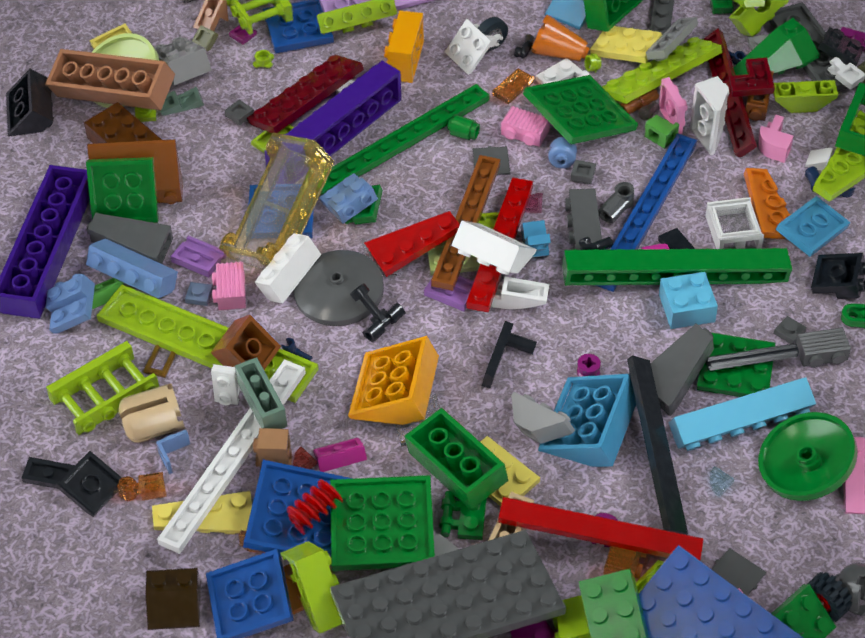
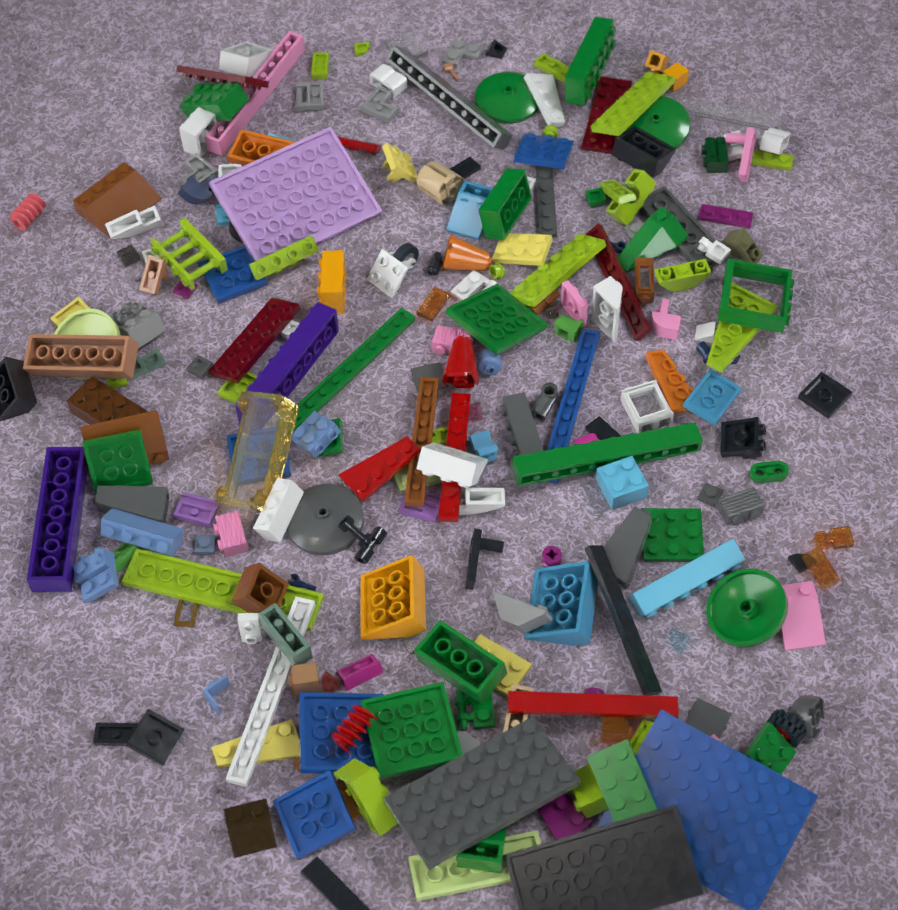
camera: 10 degrees left, 5 degrees up
lime fence [46,341,159,435] -> none
clear orange plate [117,472,167,501] -> none
tan cylinder [118,383,185,443] -> none
olive tile [192,25,219,51] -> none
lime plate [253,50,274,68] -> none
green brick [447,115,480,141] -> none
dark grey plate [570,160,597,185] -> none
black arm [579,237,613,250] -> none
light grey plate [646,17,698,61] -> none
black axle [706,343,799,371] -> none
dark red plate [729,58,775,97] -> none
black plate [818,27,865,66] -> none
none -> red cone [442,335,479,389]

